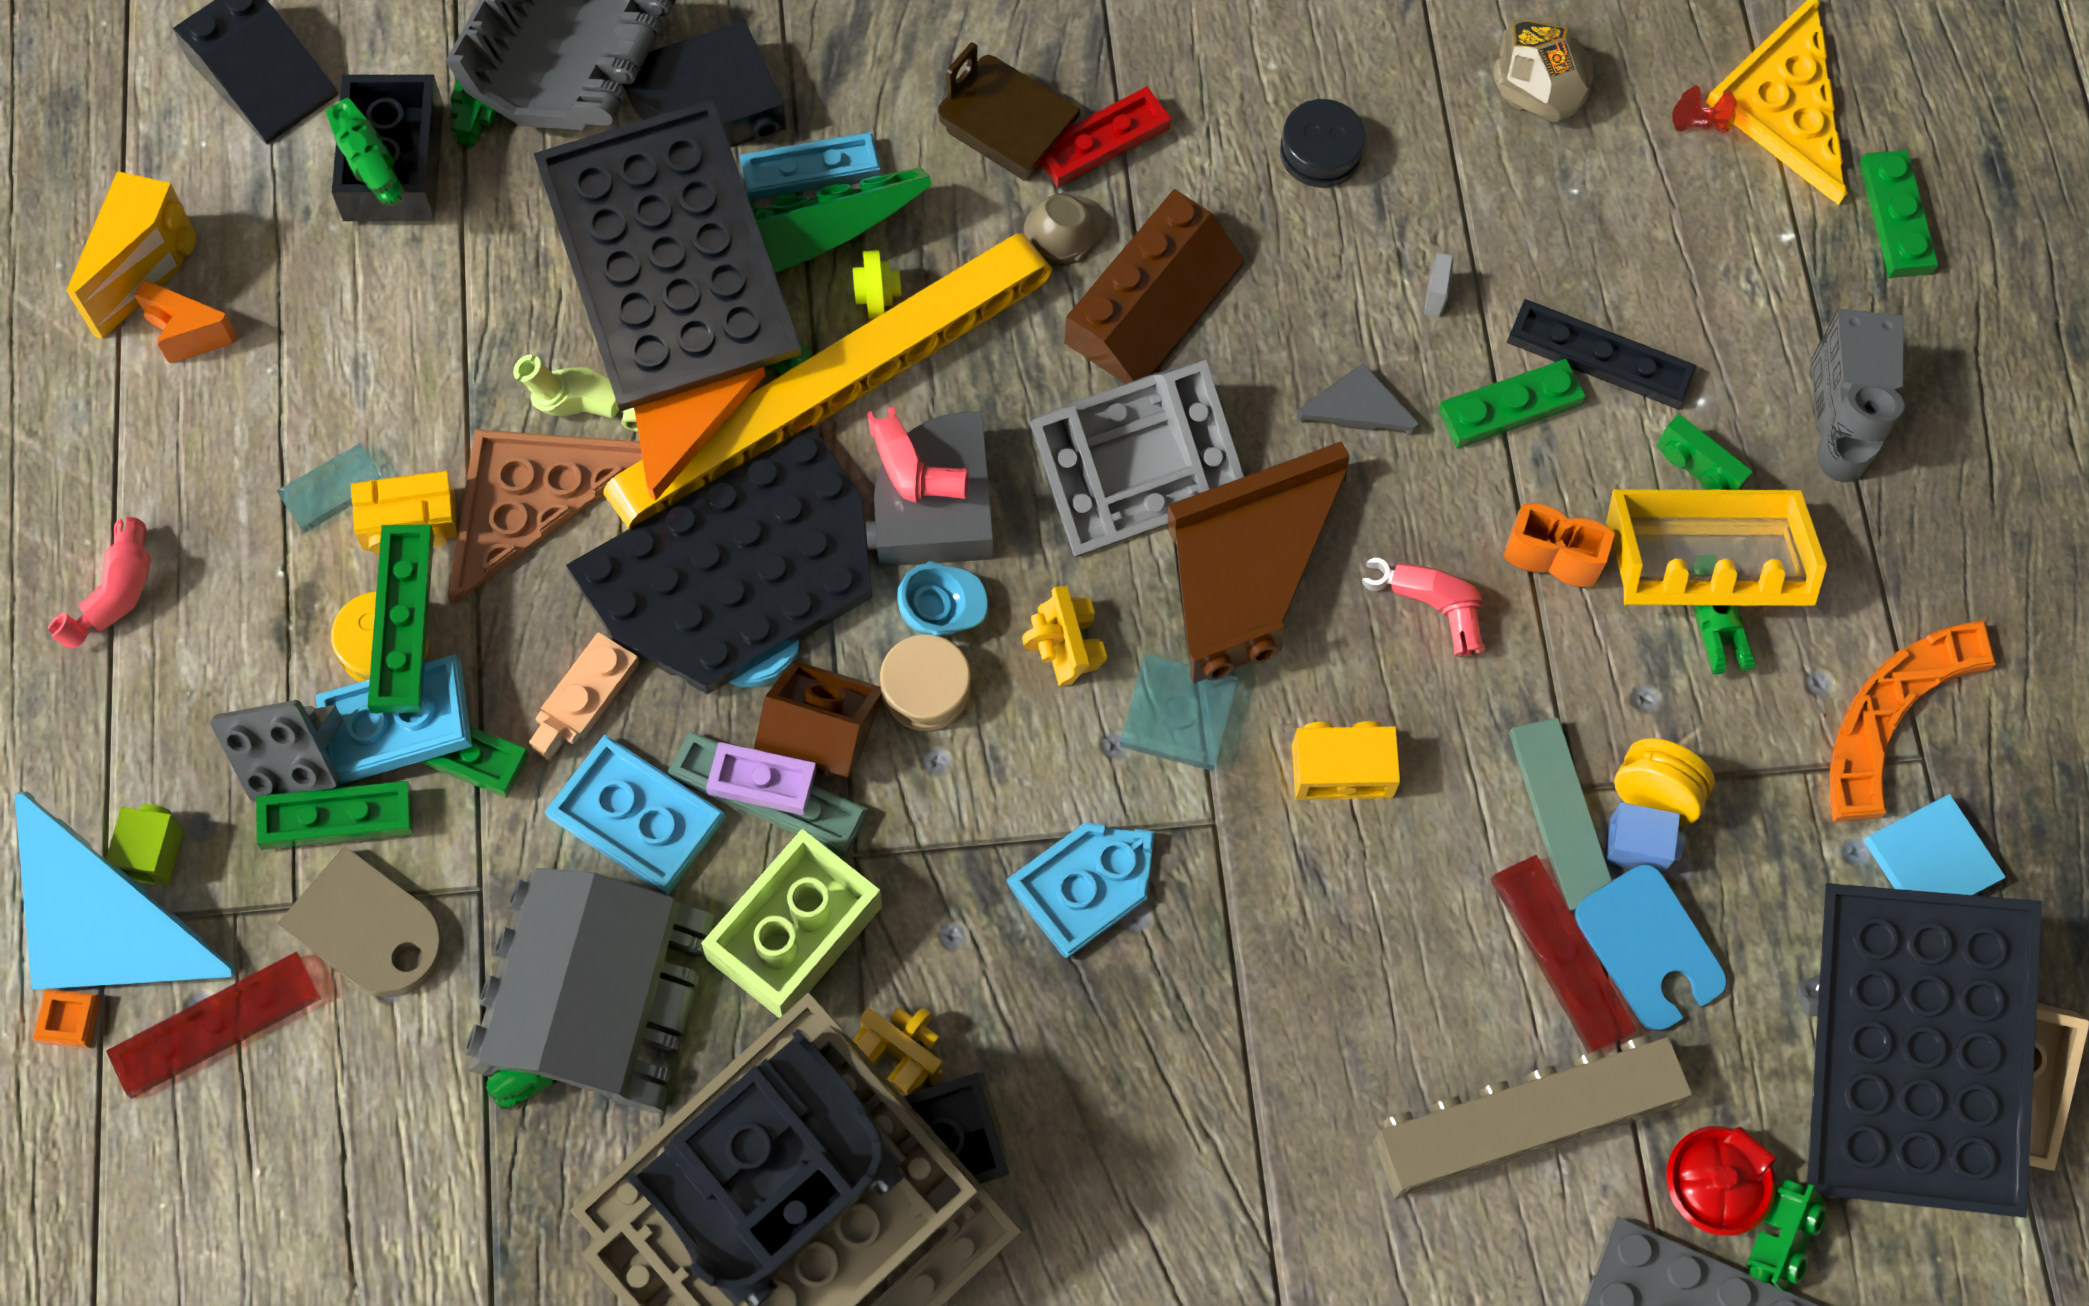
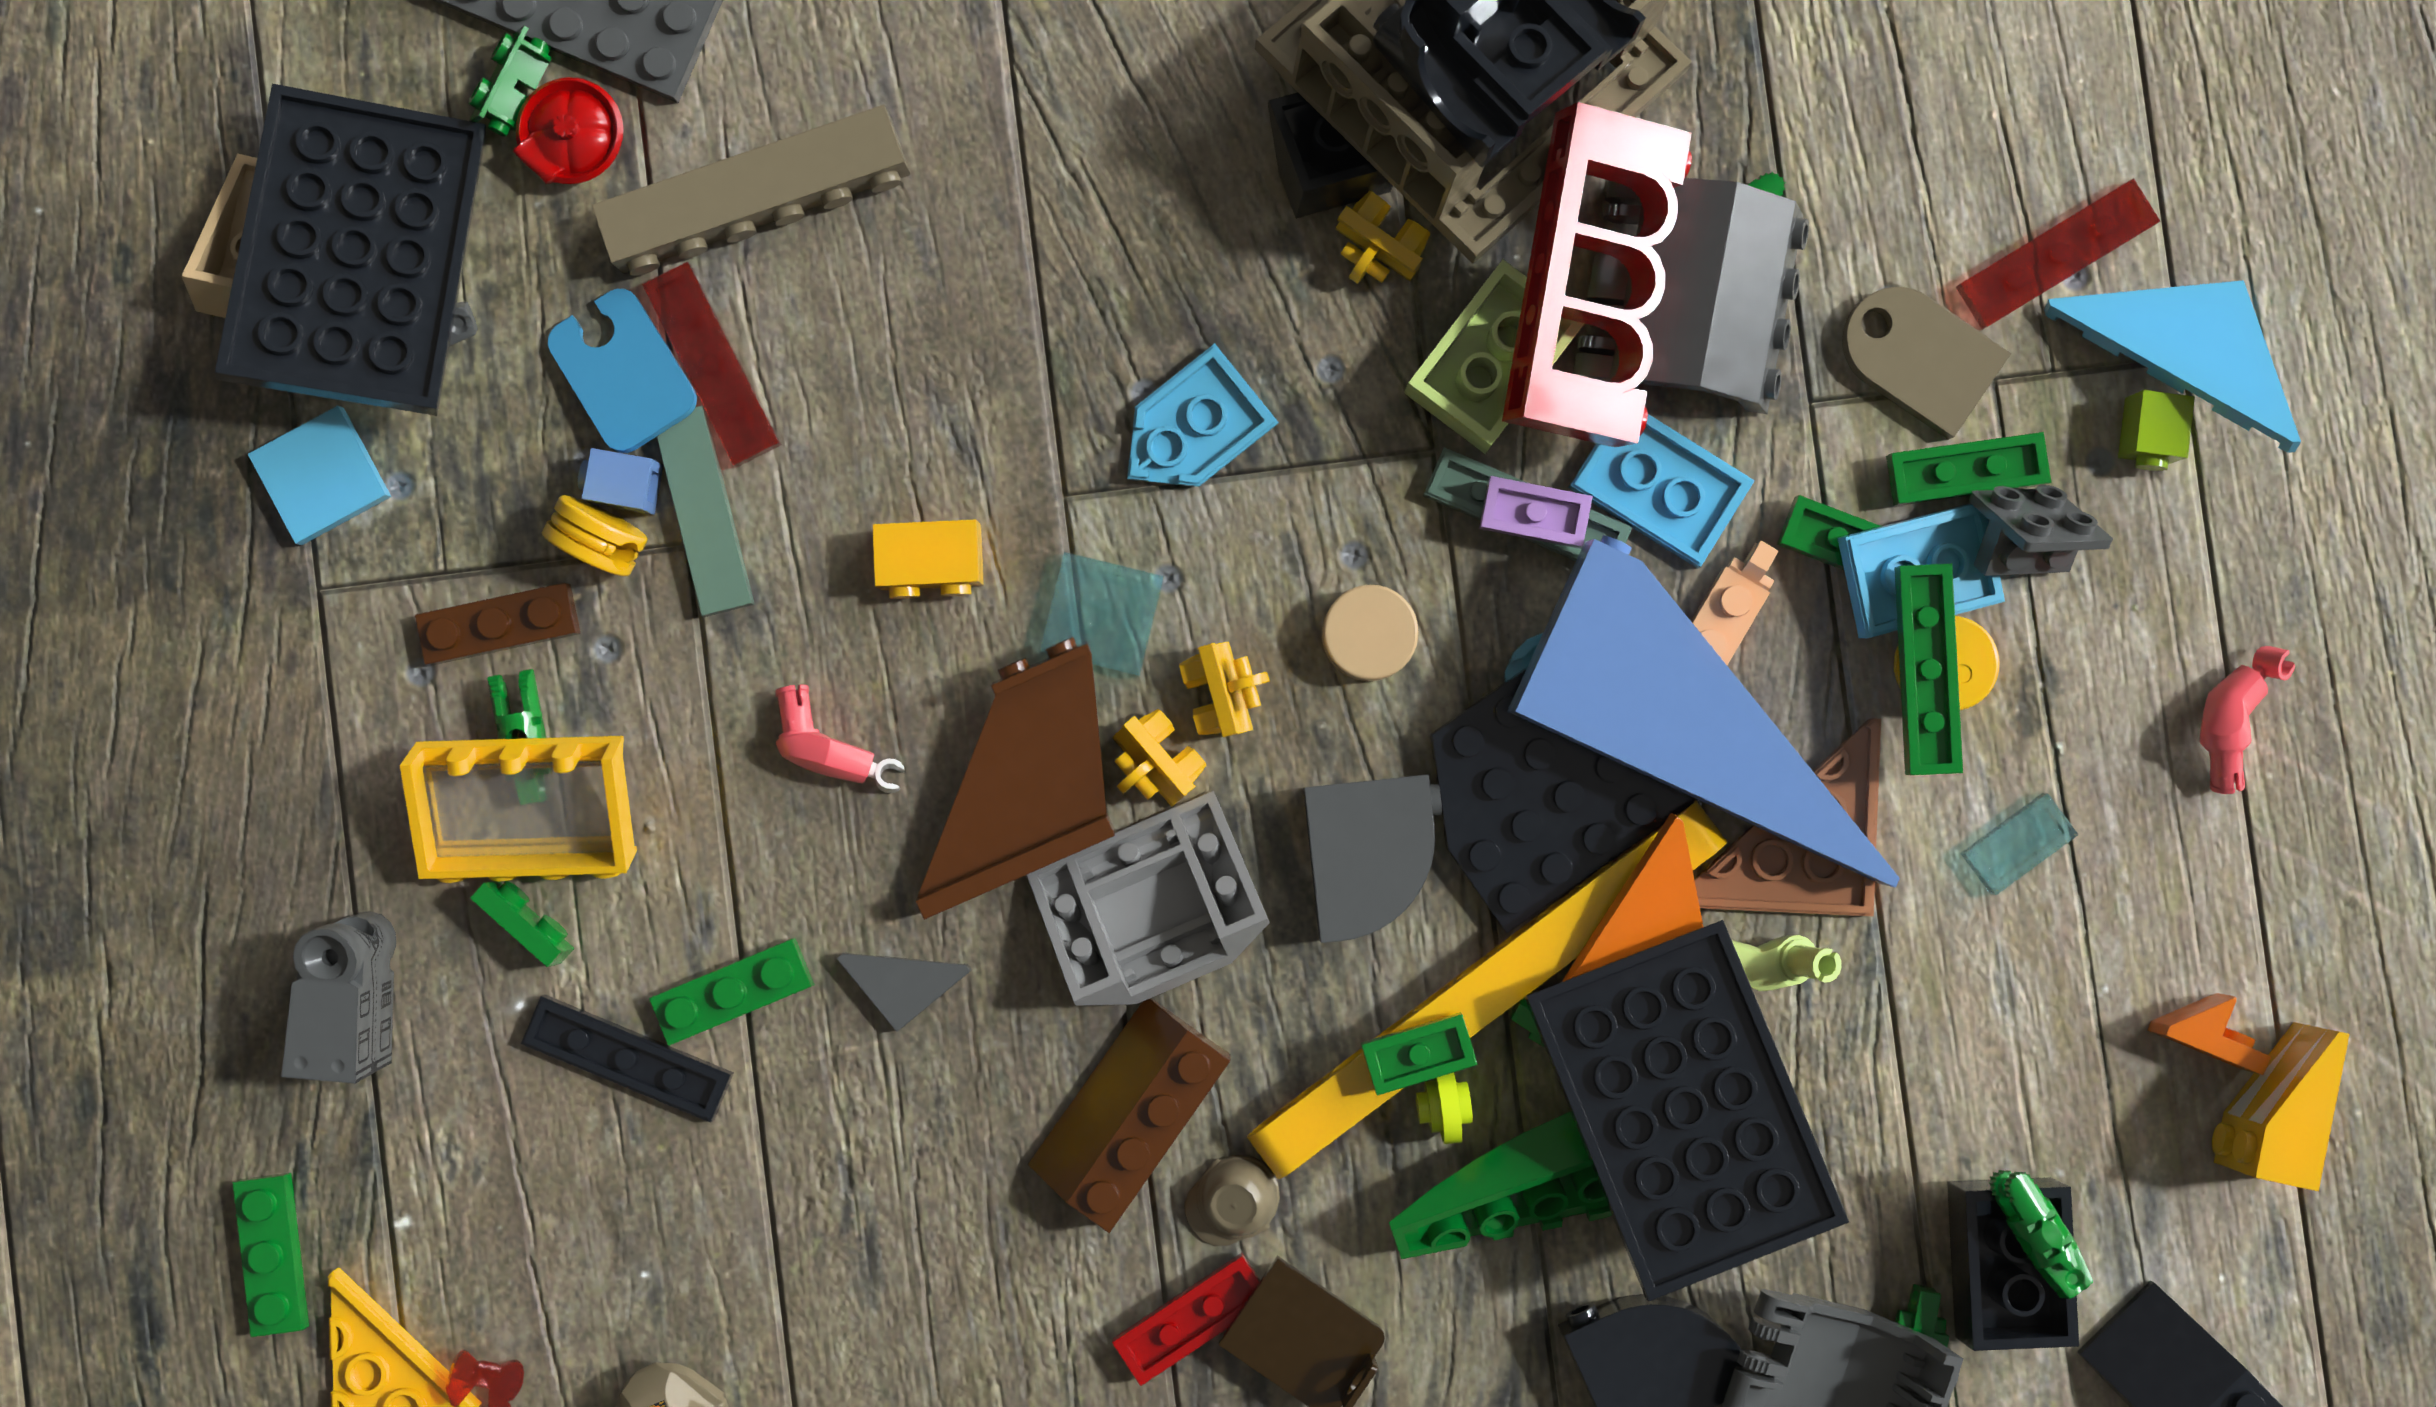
camera: 175 degrees left, 20 degrees up
orange tile [33,989,101,1049] -> none
yellow brick [351,470,459,554] -> none
medium azure tile [740,132,881,201] -> none
reddish brown slope [754,660,882,777] -> none
coral arm [868,406,969,503] -> none
medium azure hat [897,561,988,636] -> none
black head [1280,99,1366,188] -> none
light grey tile [1423,253,1454,317] -> none
orange brick [1503,503,1615,587] -> none
orange tile [1829,620,1996,822] -> none
none -> reddish brown plate [415,583,581,666]
none -> yellow hips [1112,709,1206,807]
none -> green plate [1361,1012,1478,1096]
none -> fence [1502,102,1692,447]
none -> medium blue slope [1507,535,1900,888]

